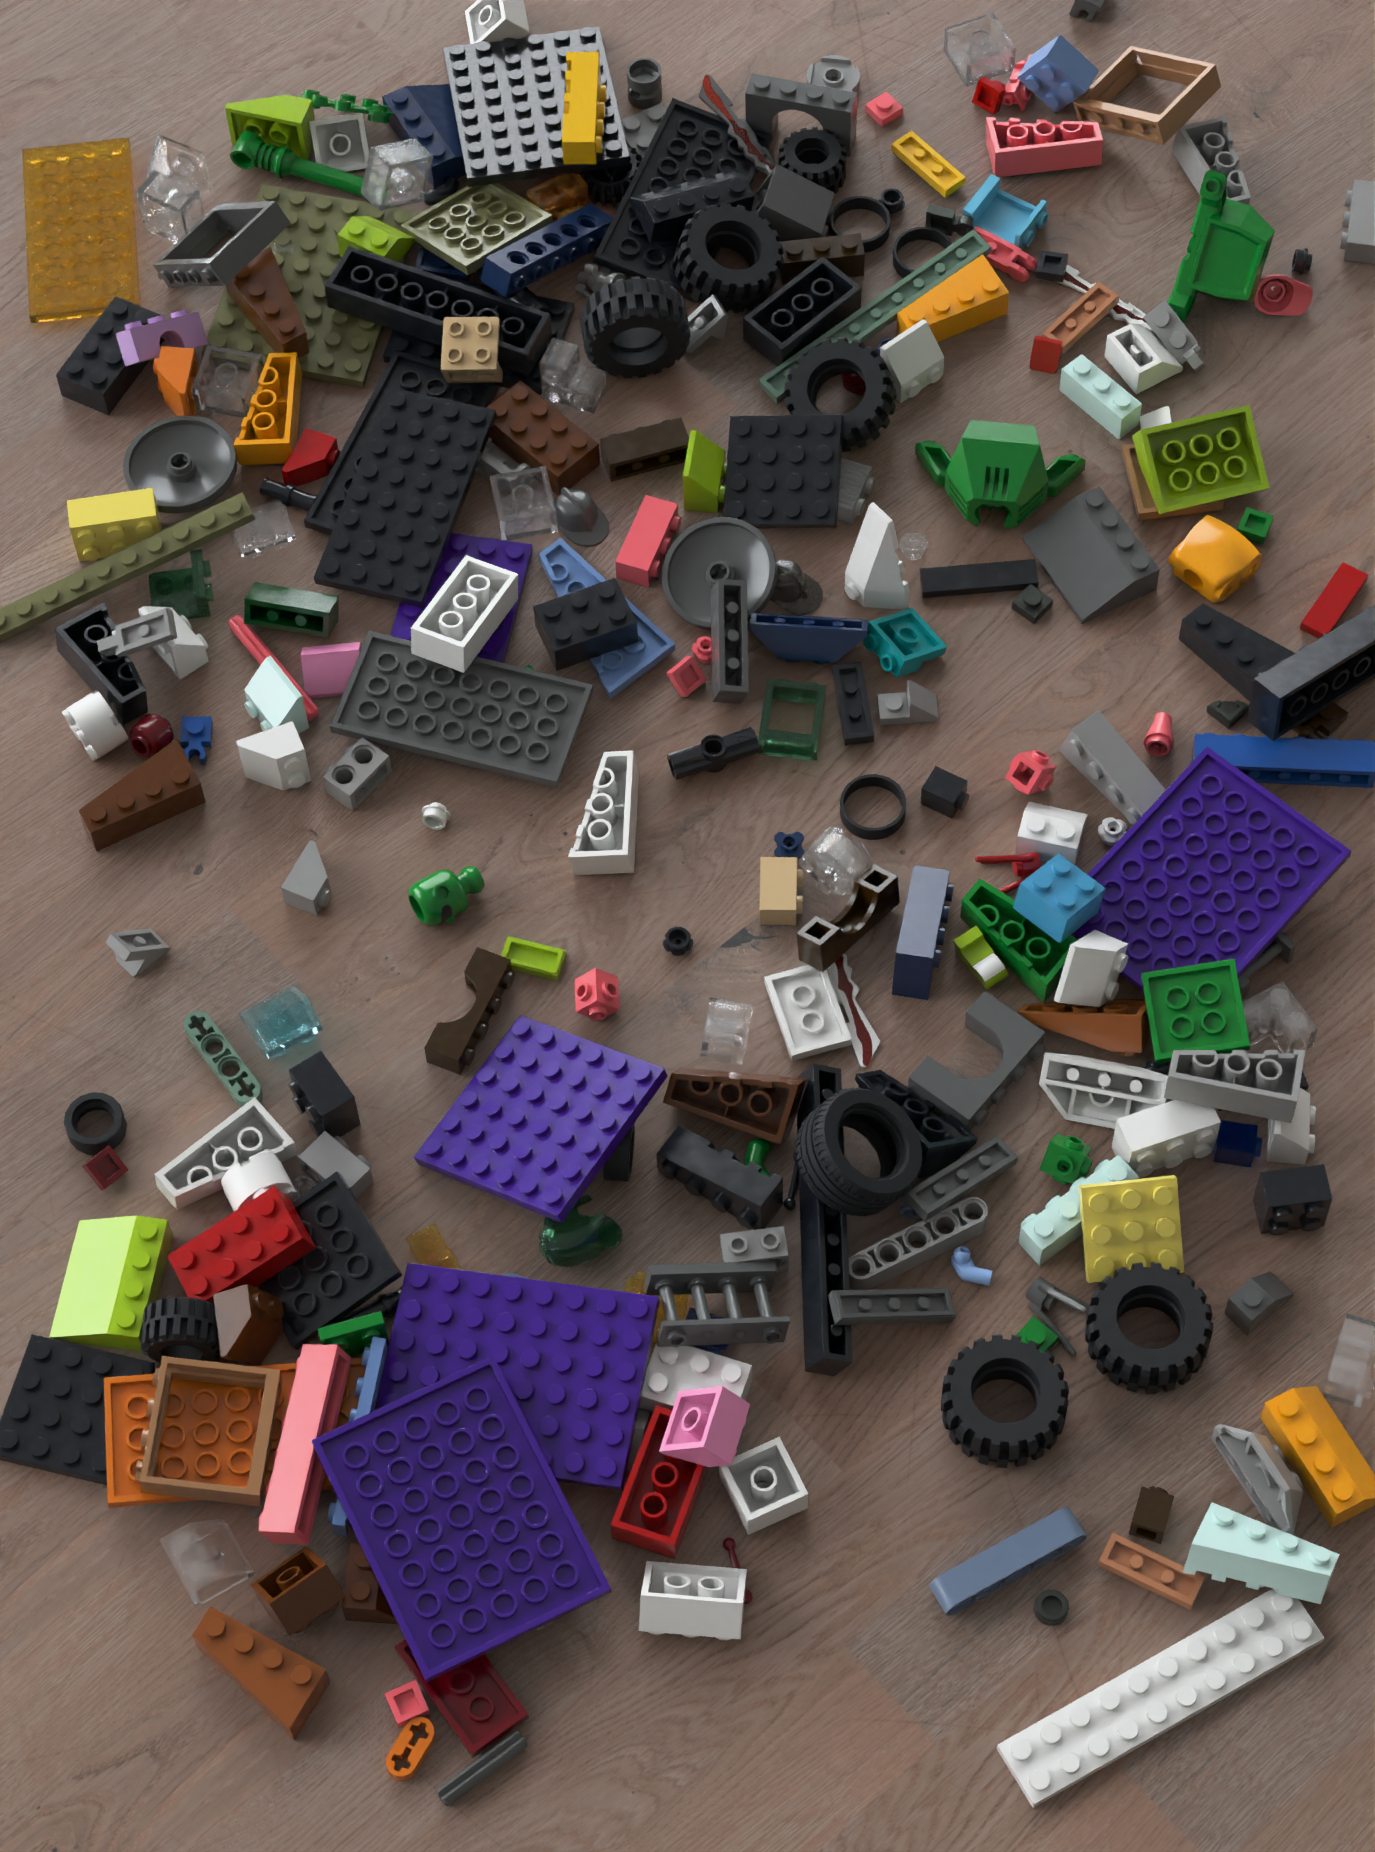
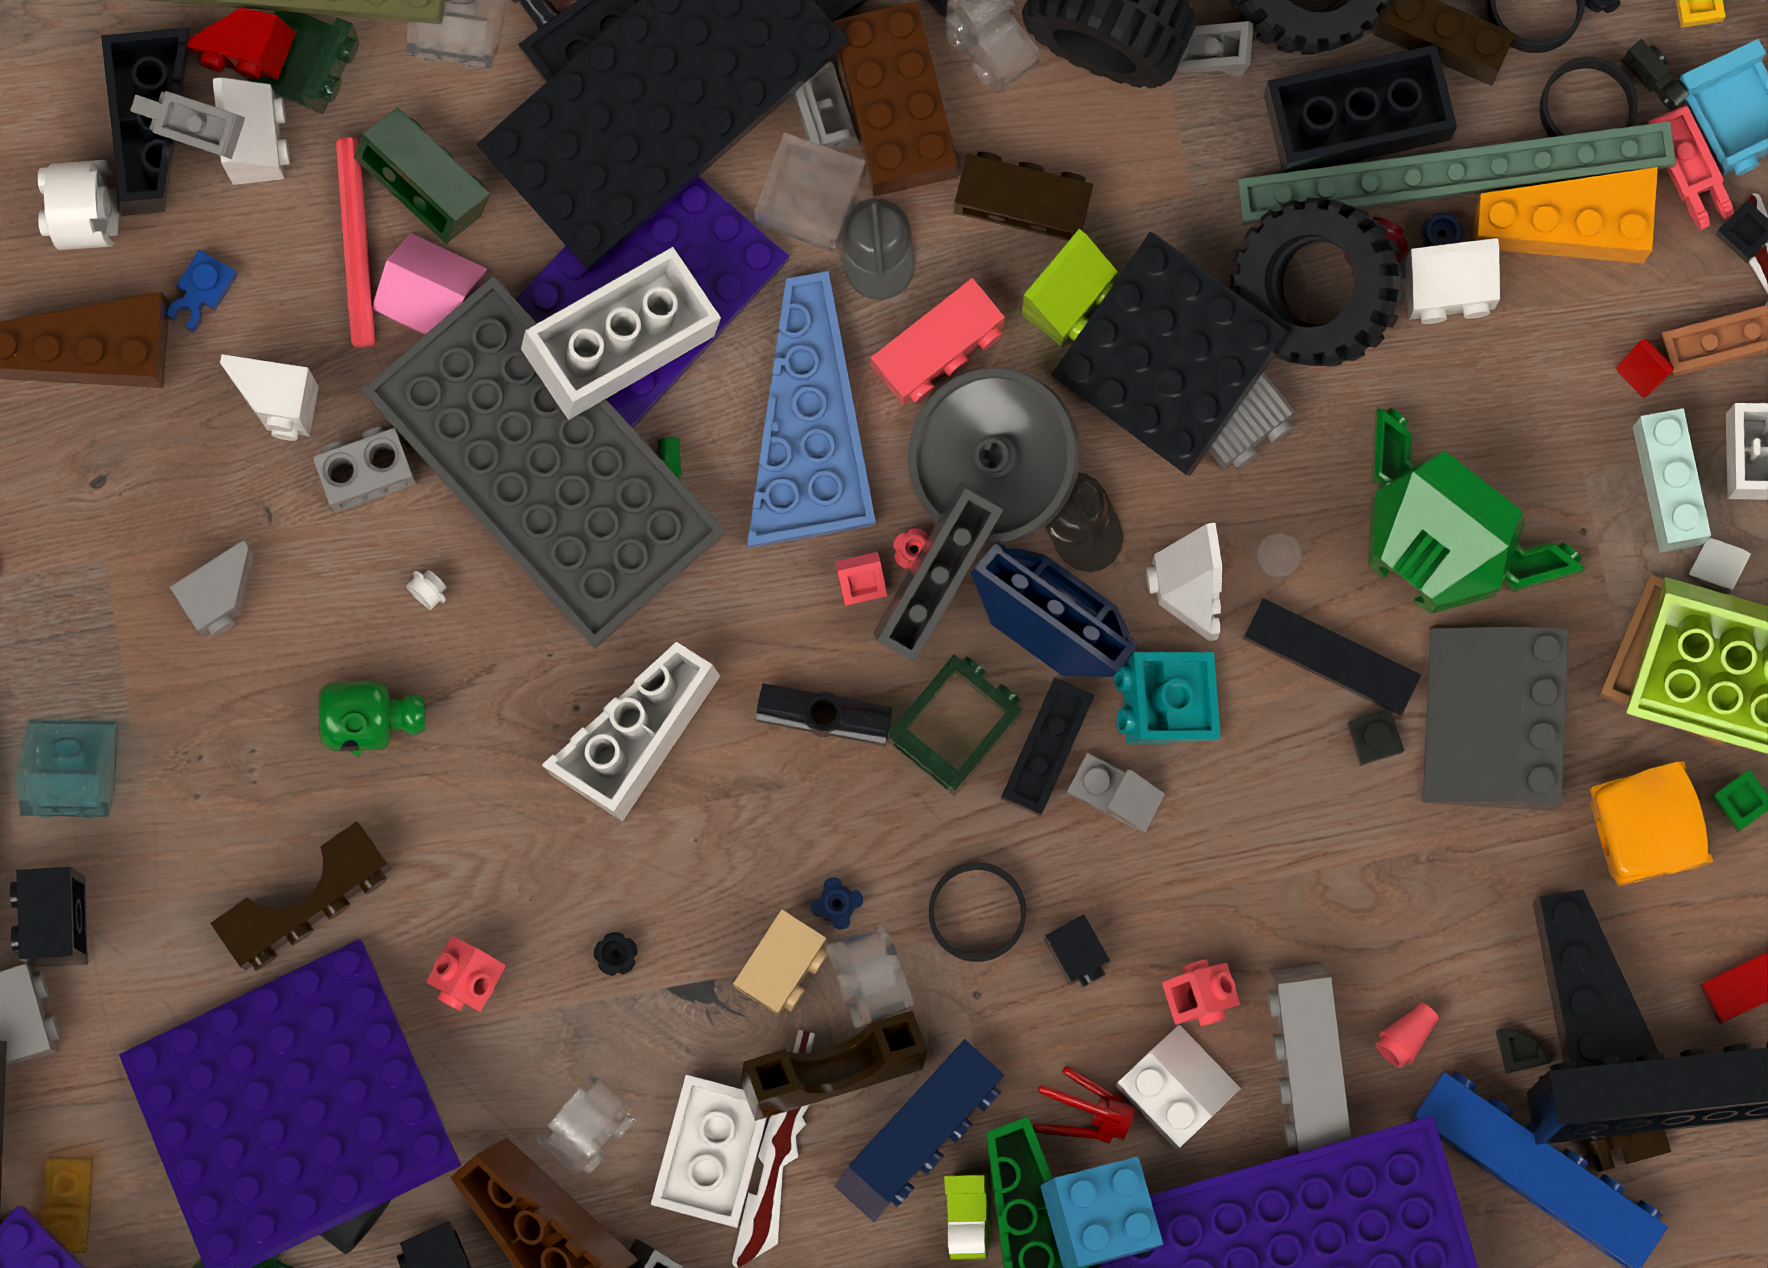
camera: 30 degrees right, 20 degrees up
dark red head [129,714,174,758] -> none
light aqua slope [244,656,309,734] -> none
lime tile [501,936,567,981] -> none
black brick [533,578,638,671] -> none
white plate [1098,817,1127,846] -> none
none -> red slope [187,7,296,80]

